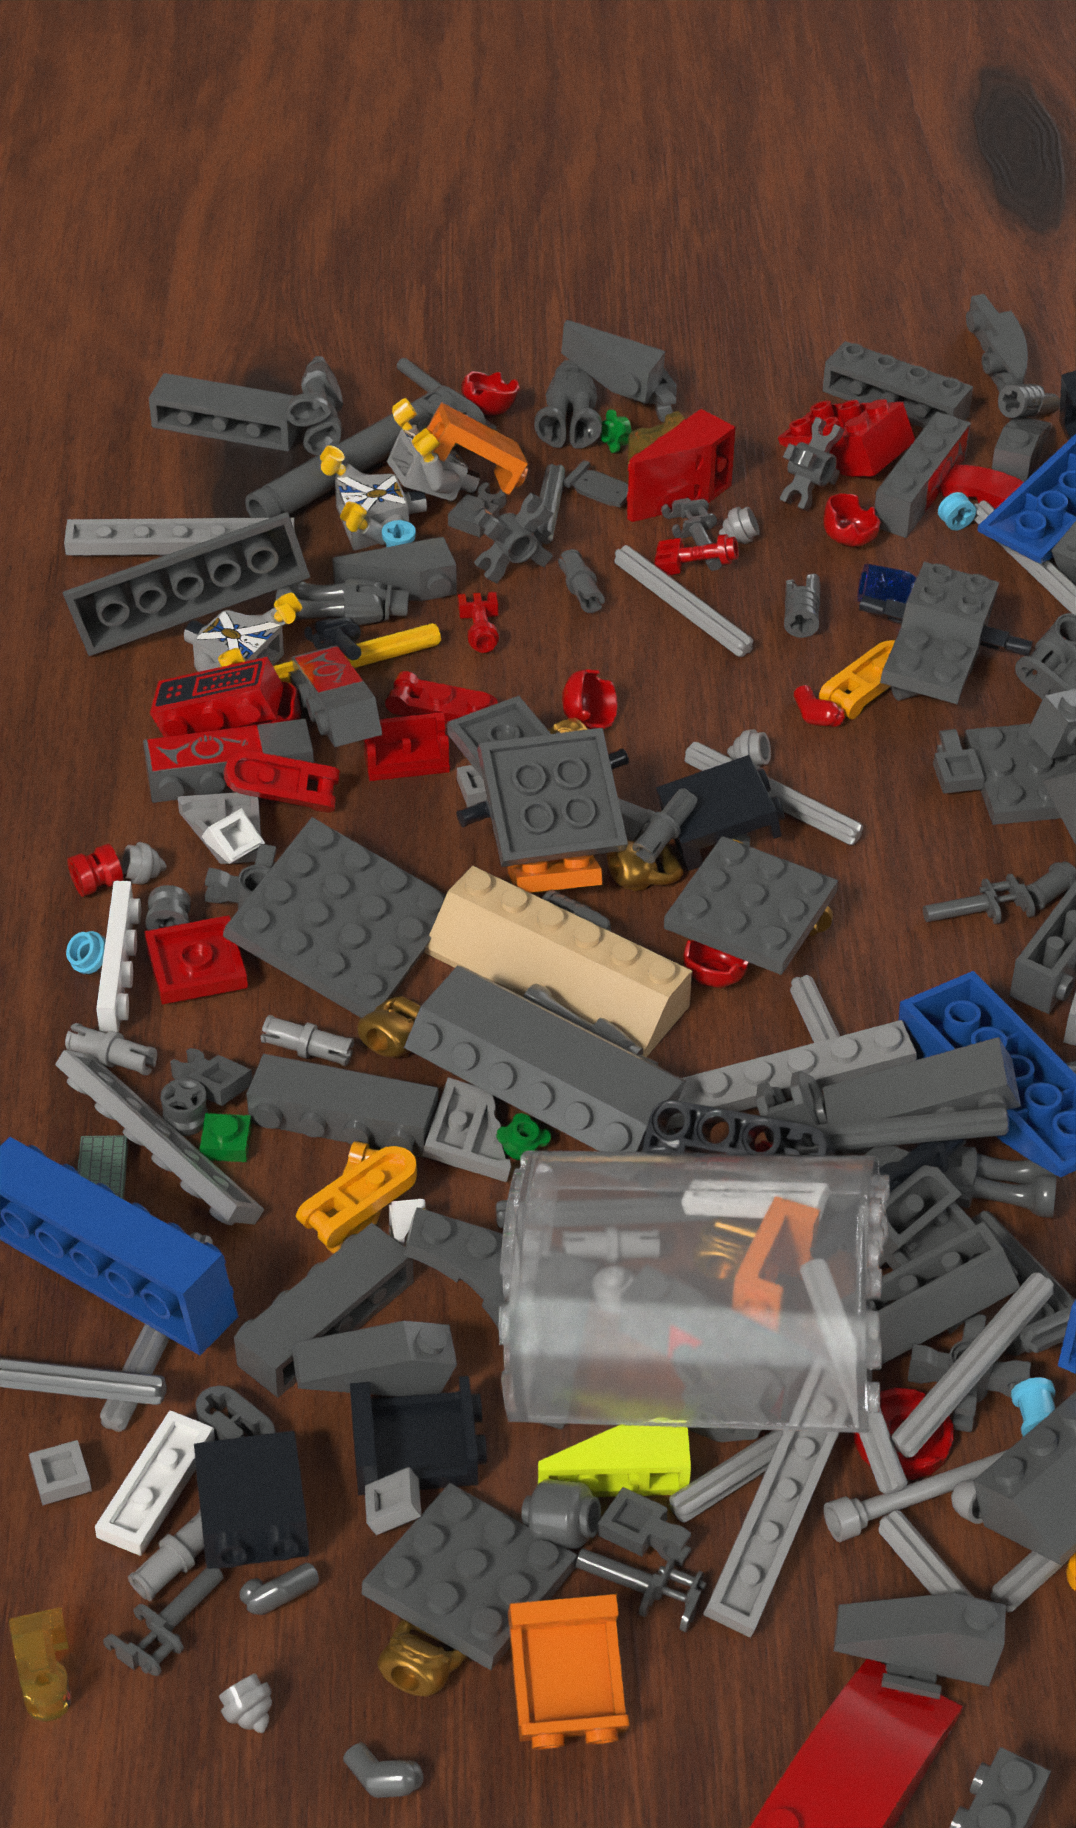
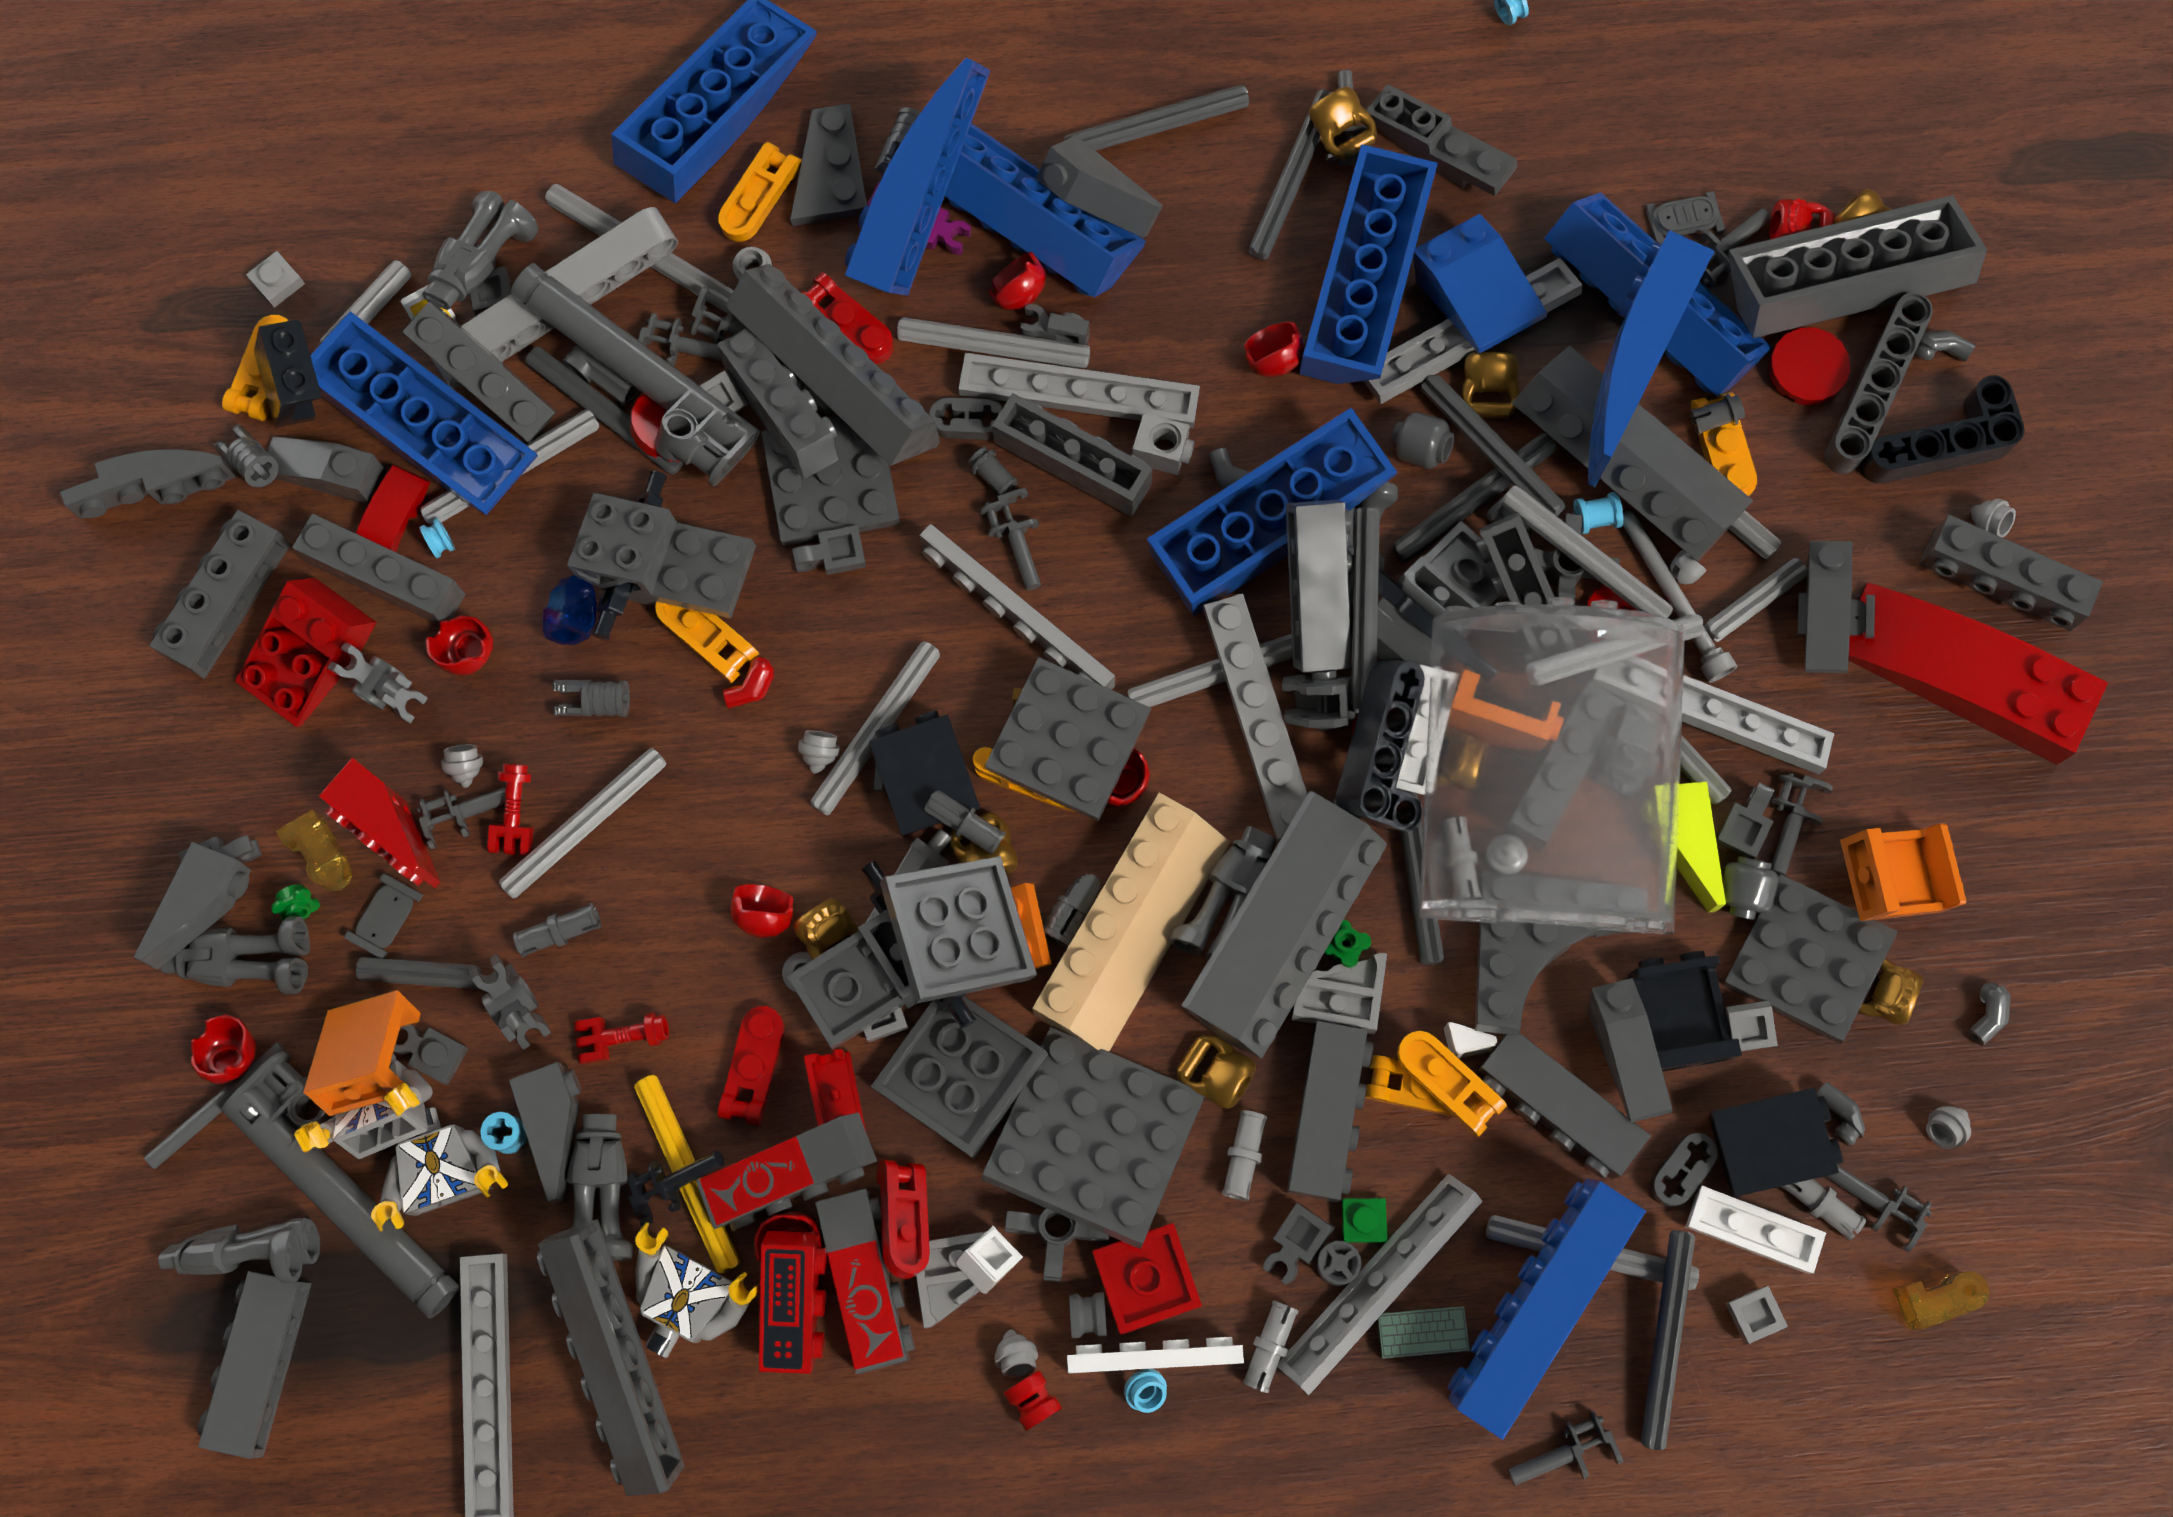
camera: 90 degrees left, 30 degrees up
none -> dark grey plate [871,996,1048,1159]
none -> light grey plate [920,523,1115,690]

